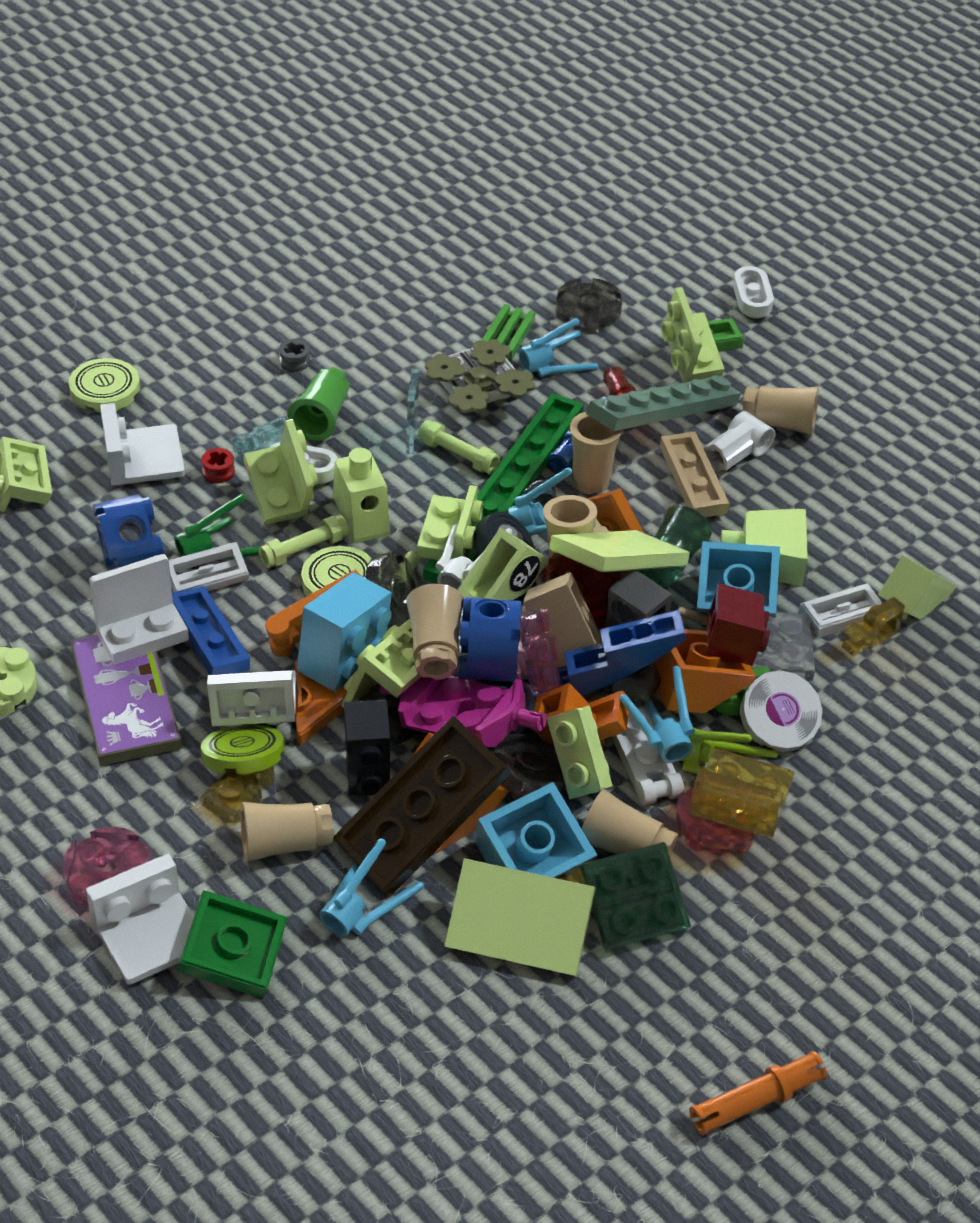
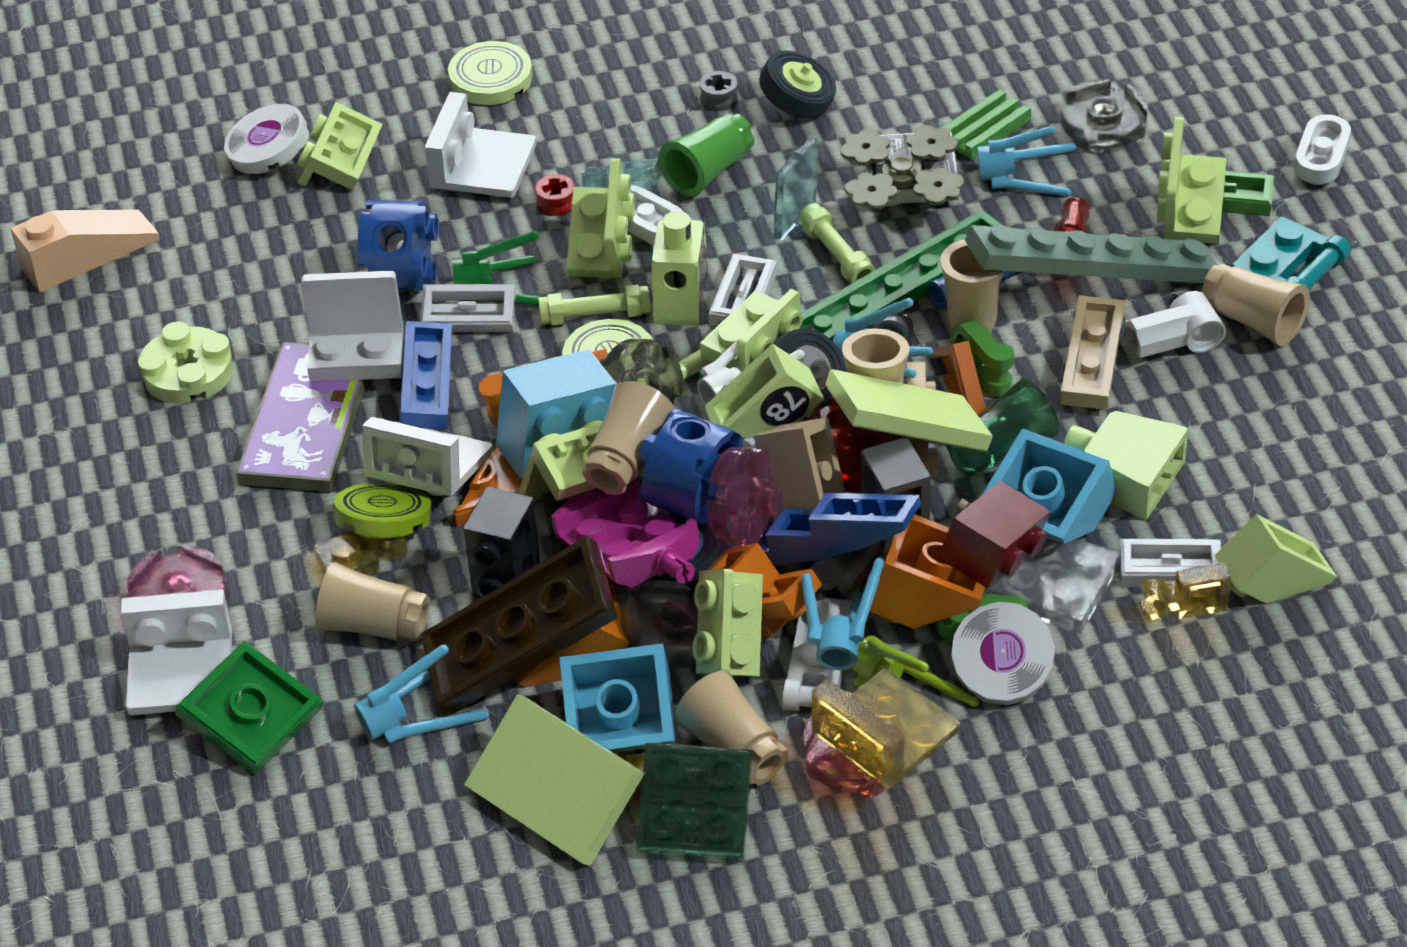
camera: 30 degrees right, 0 degrees up
none -> white tile [709,254,777,327]
none -> black wheel [759,50,836,119]
none -> bright green plate [951,320,1014,397]
none -> teal plate [1232,216,1351,293]

